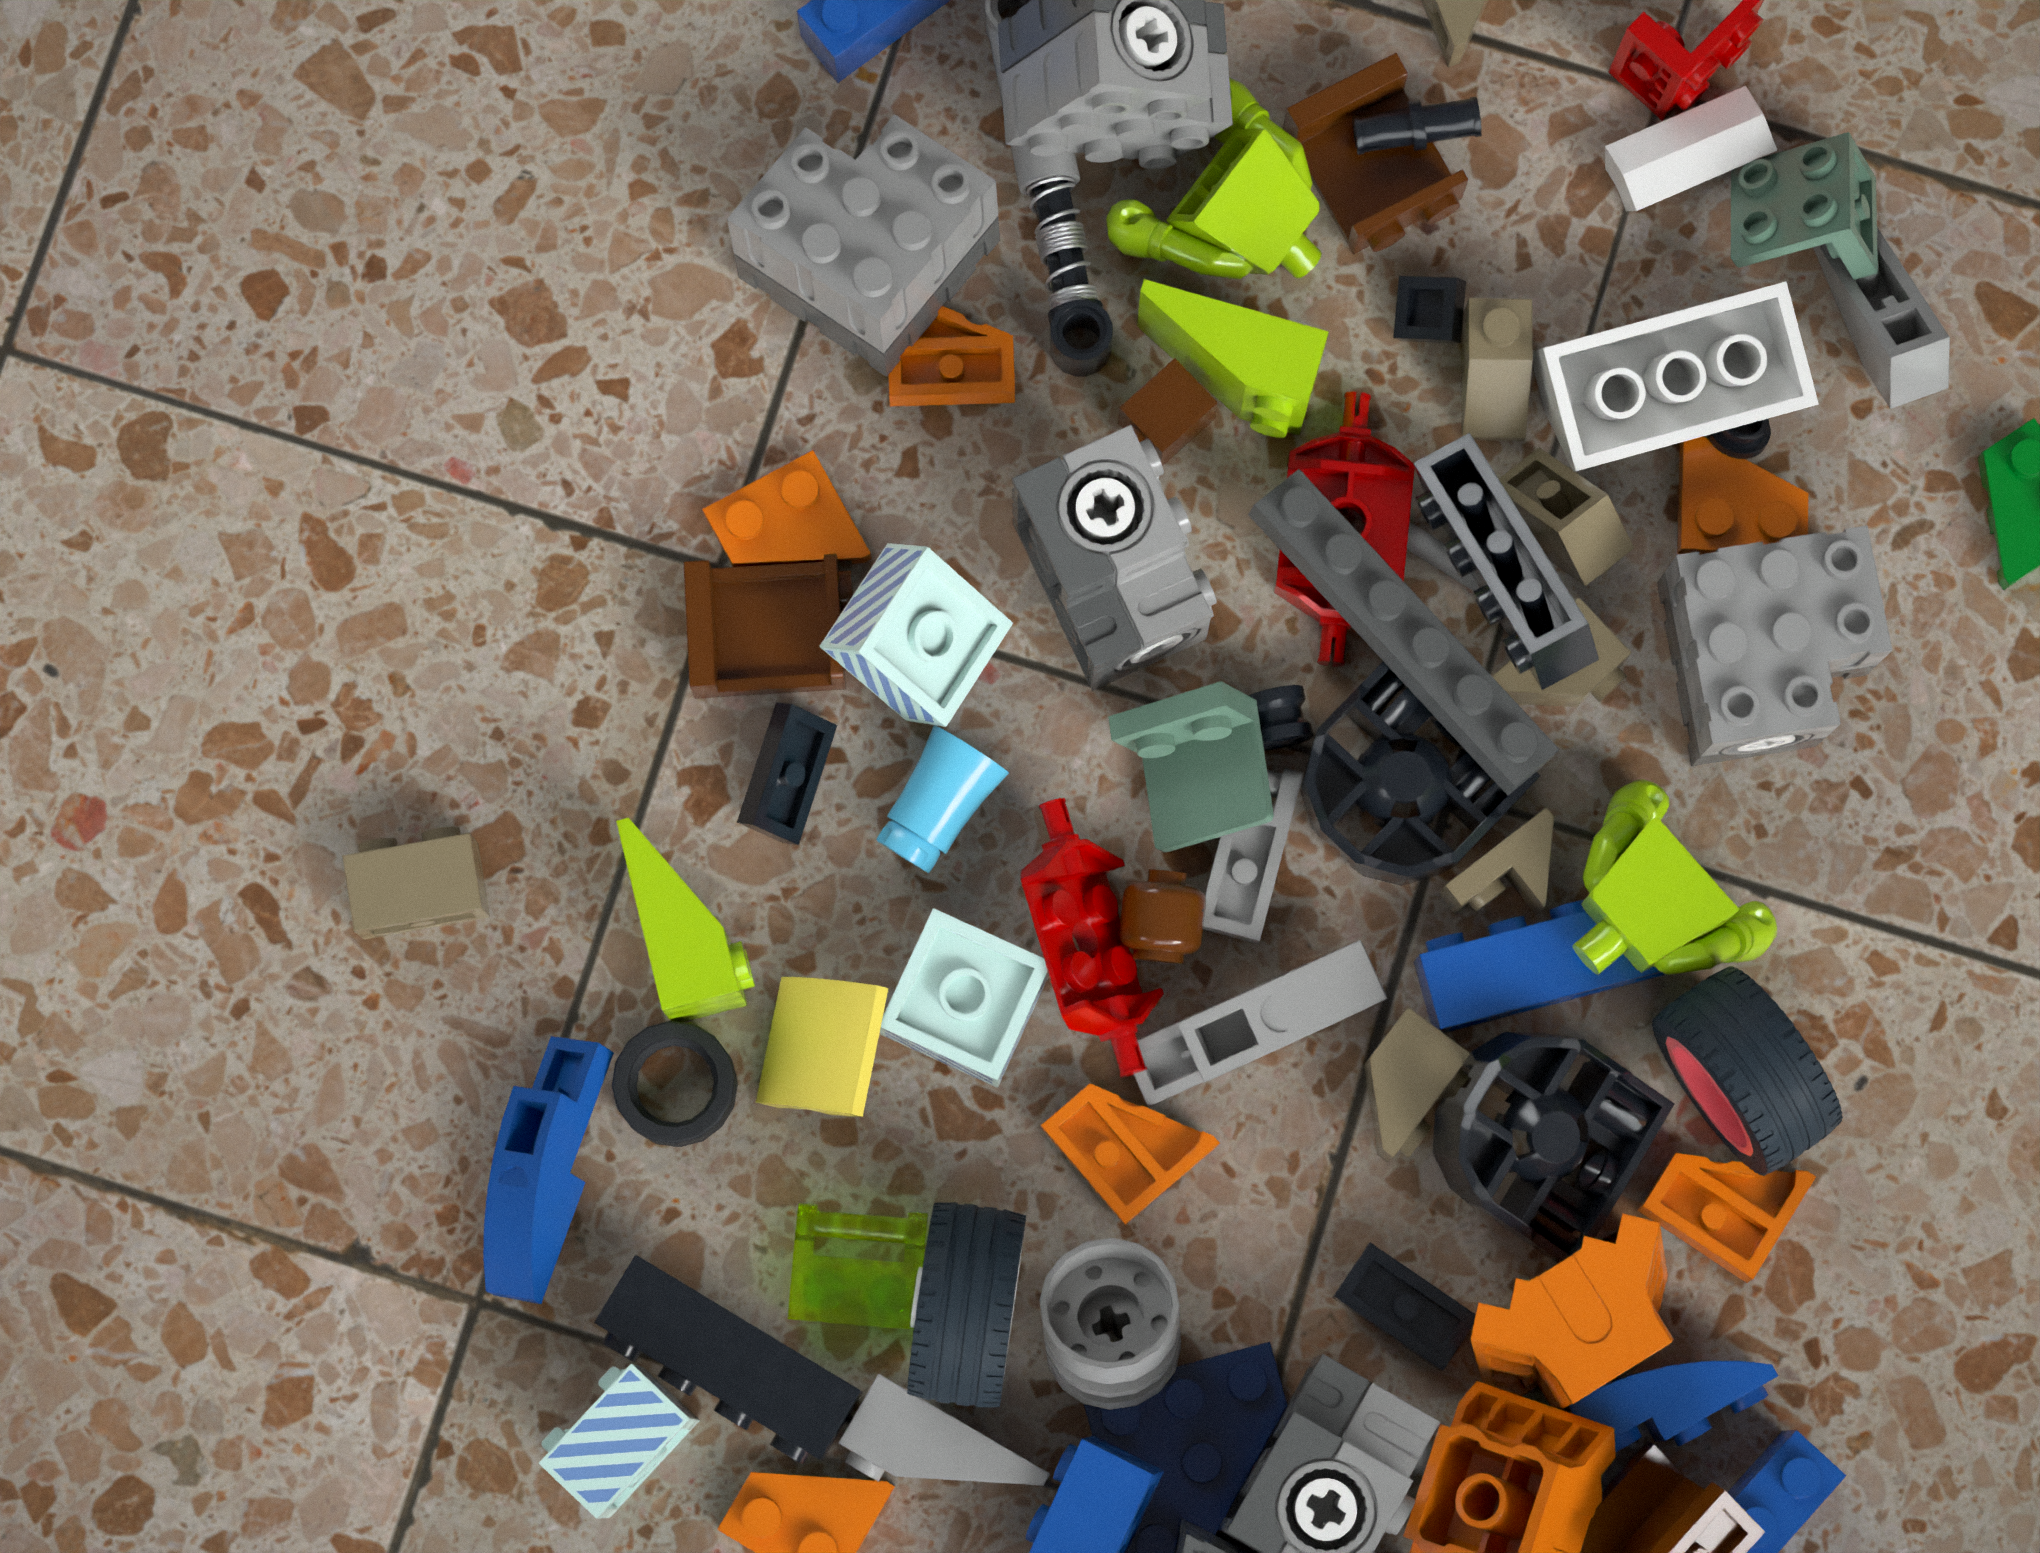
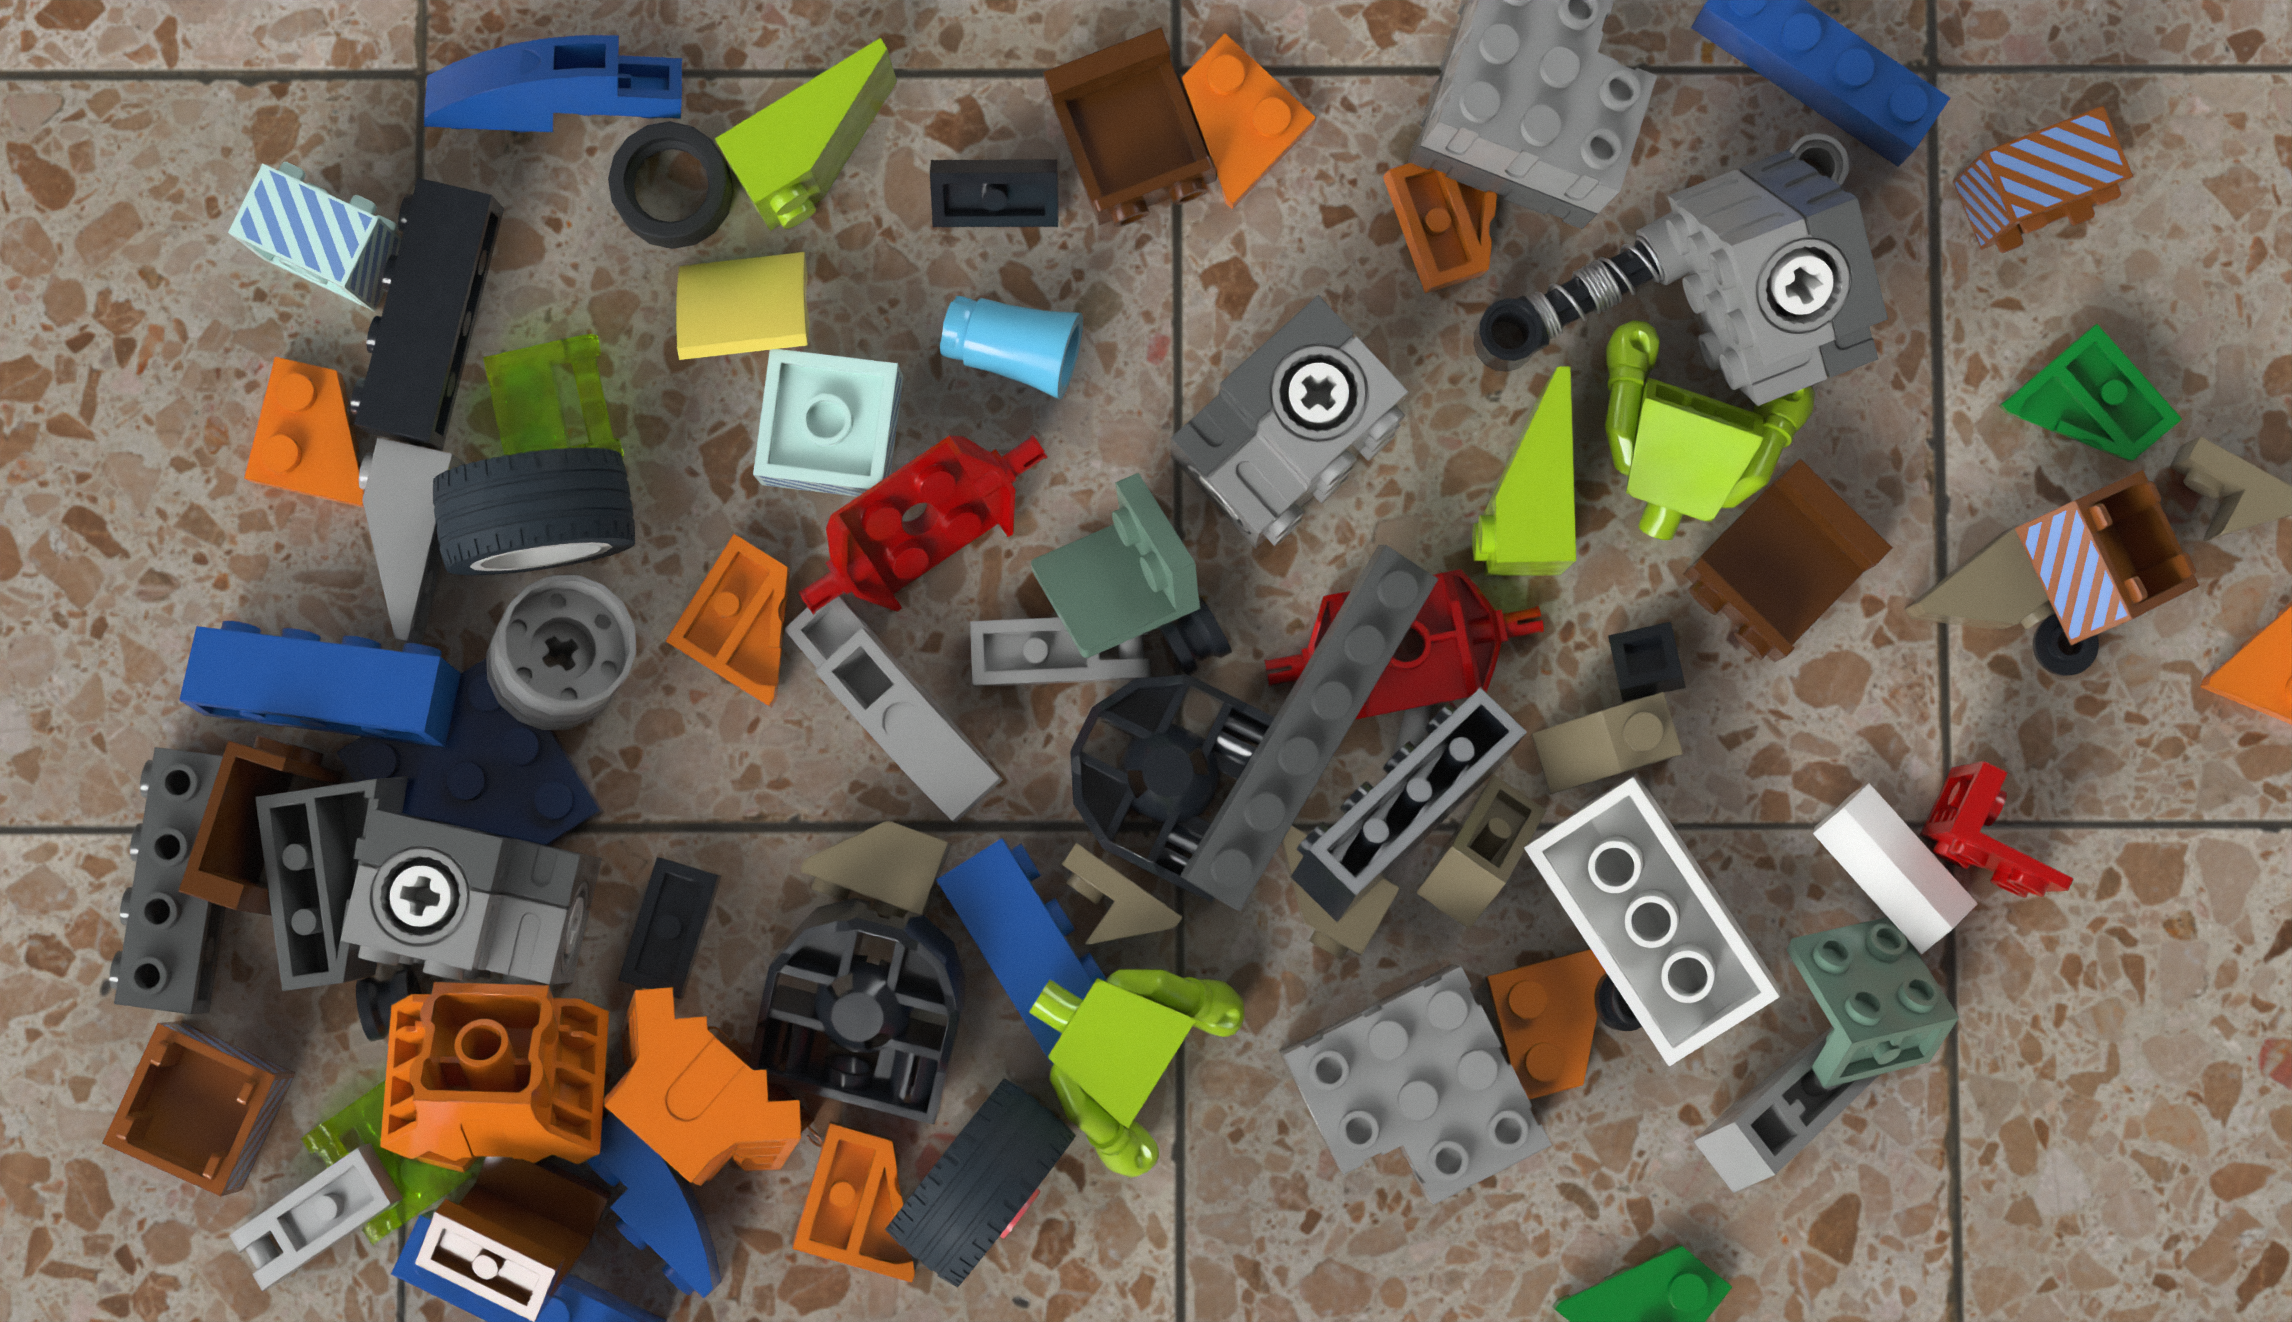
camera: 75 degrees right, 5 degrees up
light aqua container [819,543,1013,727] -> none
reddish brown brick [1118,358,1218,466] -> none
reddish brown head [1119,869,1206,964] -> none
black pin [1352,96,1482,155] -> none

